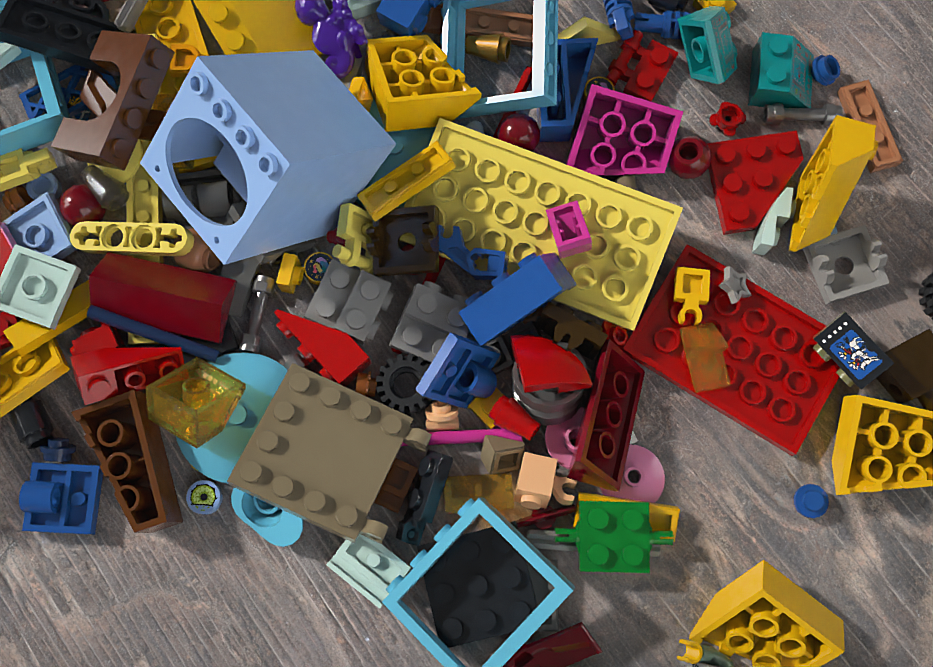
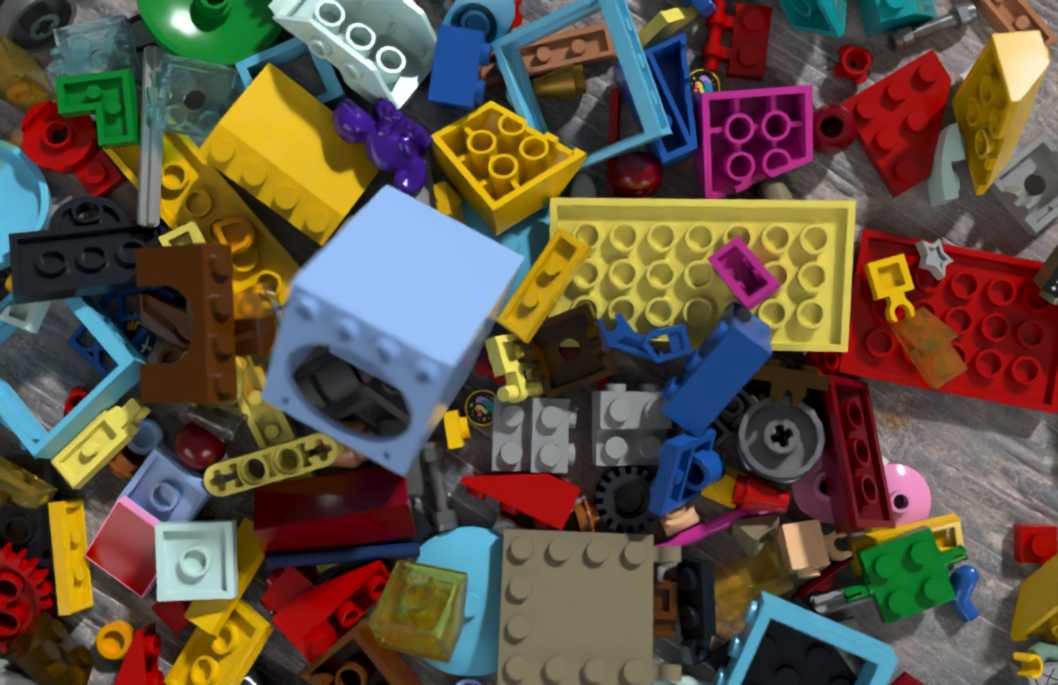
camera: 15 degrees left, 10 degrees up
red brick [510,335,592,393] -> none
none -> blue arm [950,565,979,623]
none -> red plate [1014,524,1058,563]

